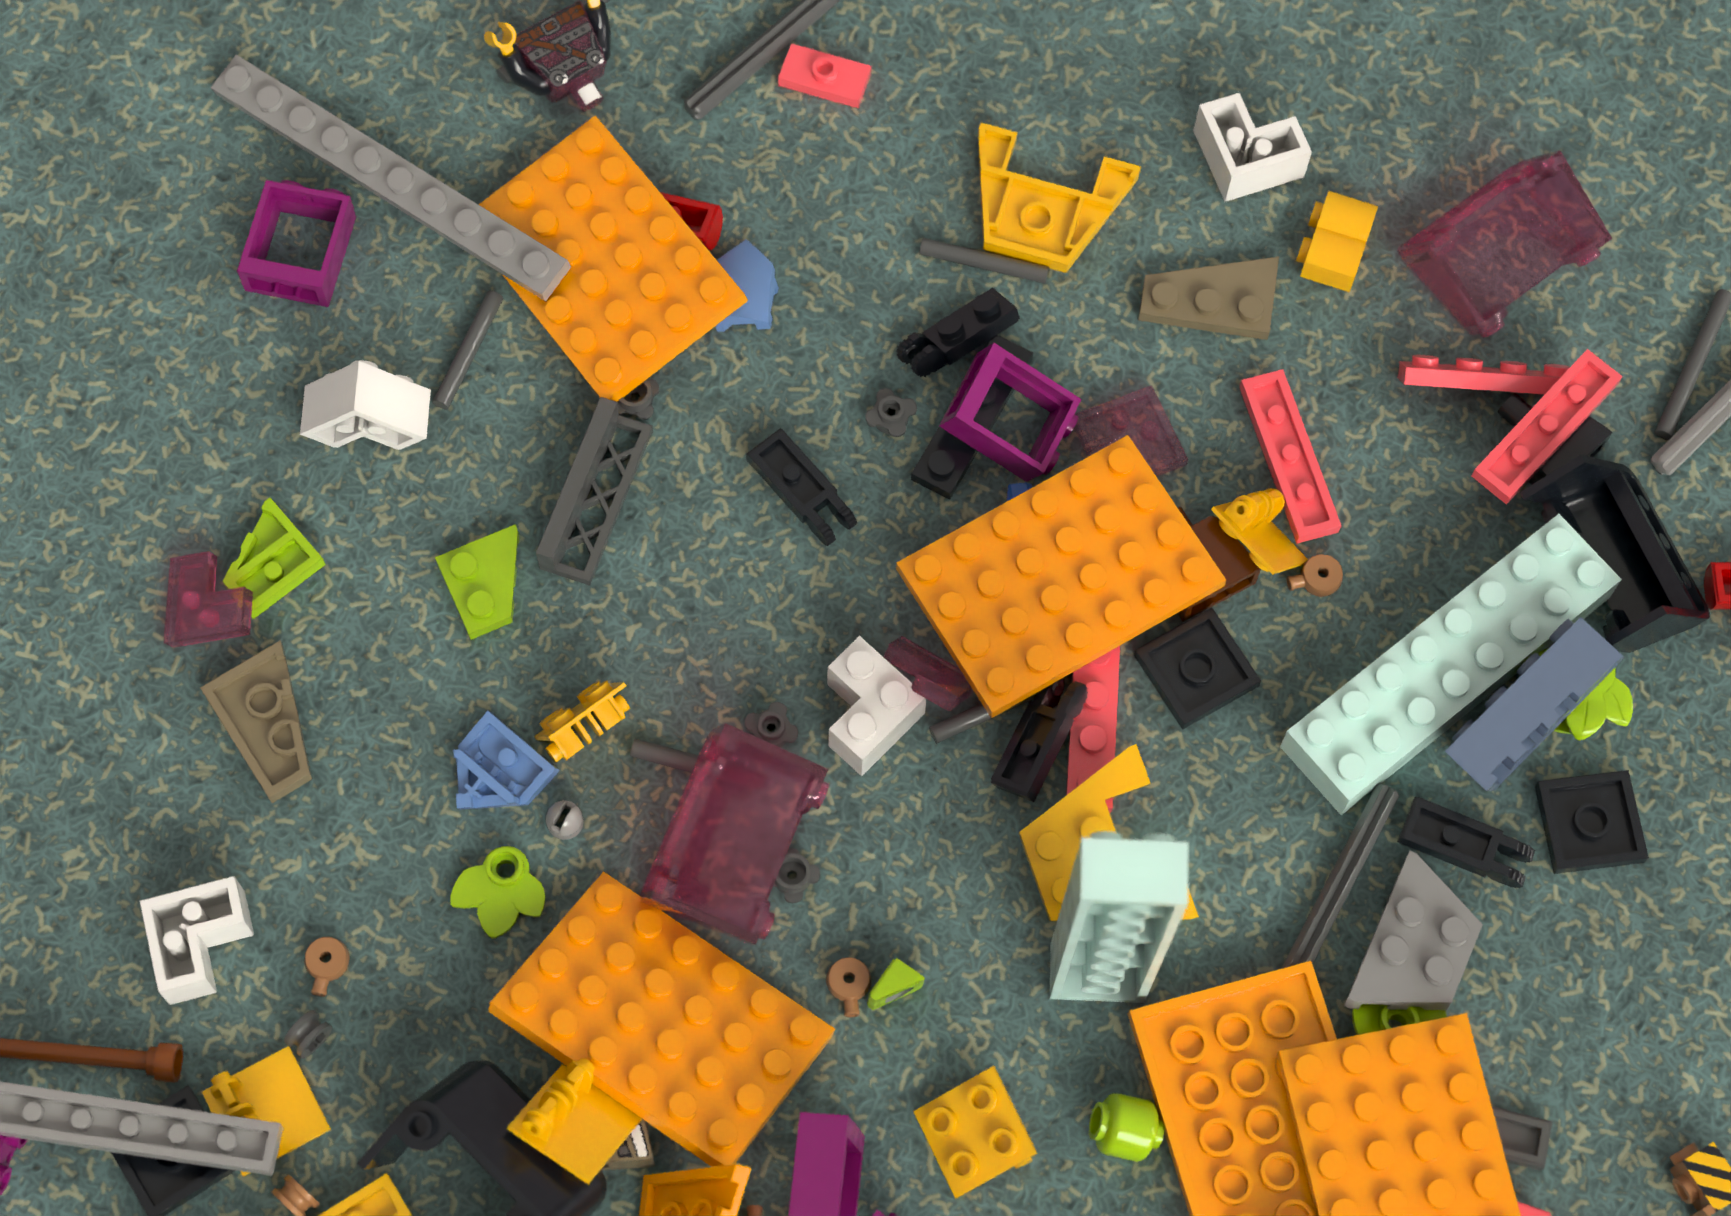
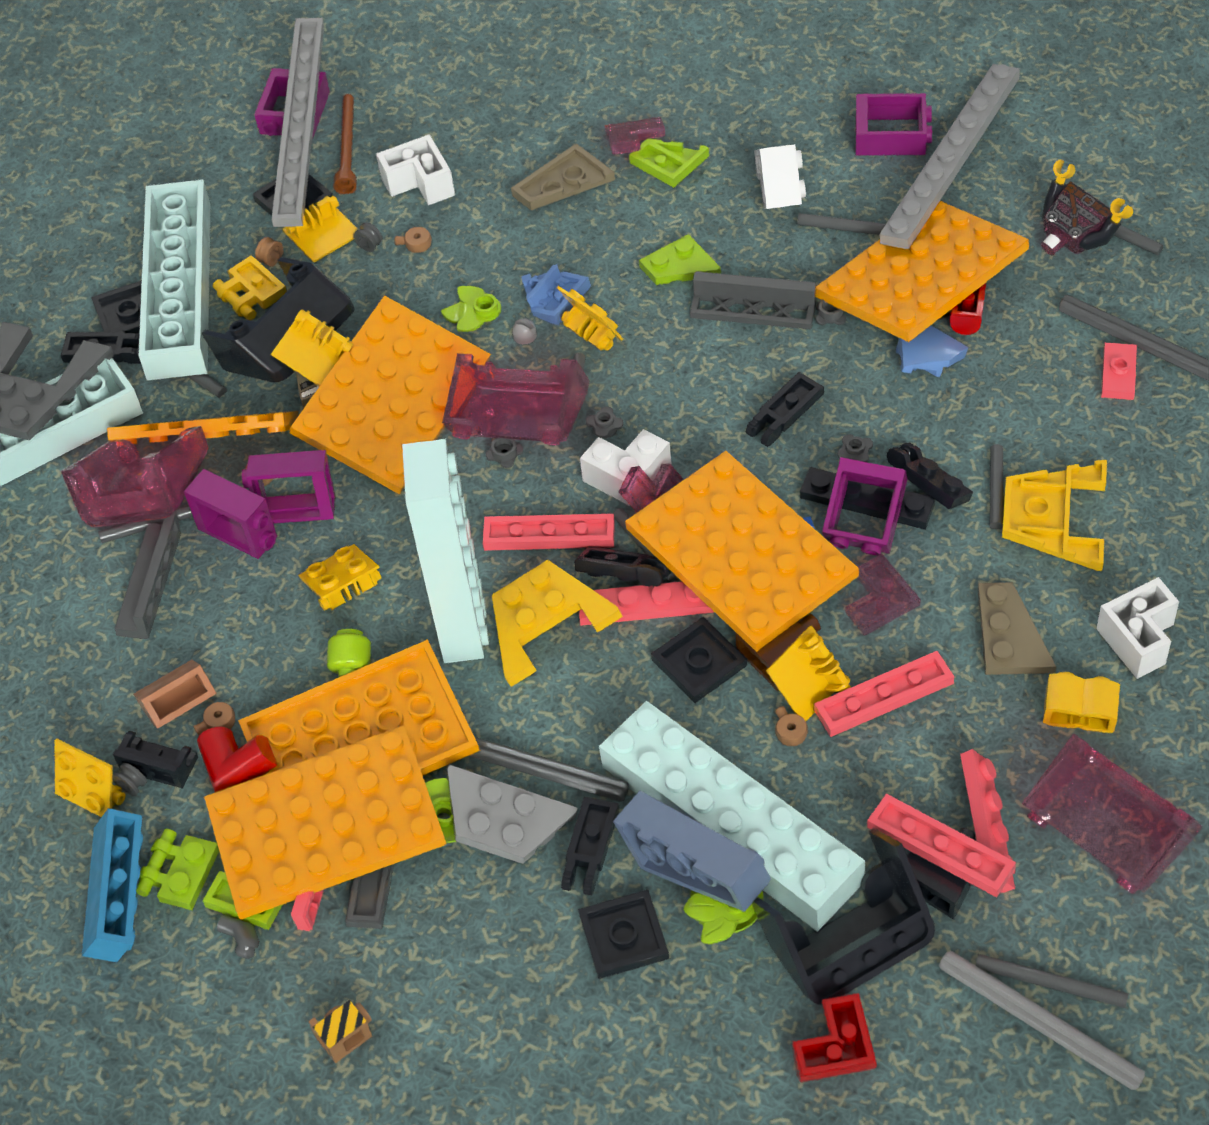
camera: 90 degrees right, 15 degrees down
none -> coral plate [483,514,615,551]

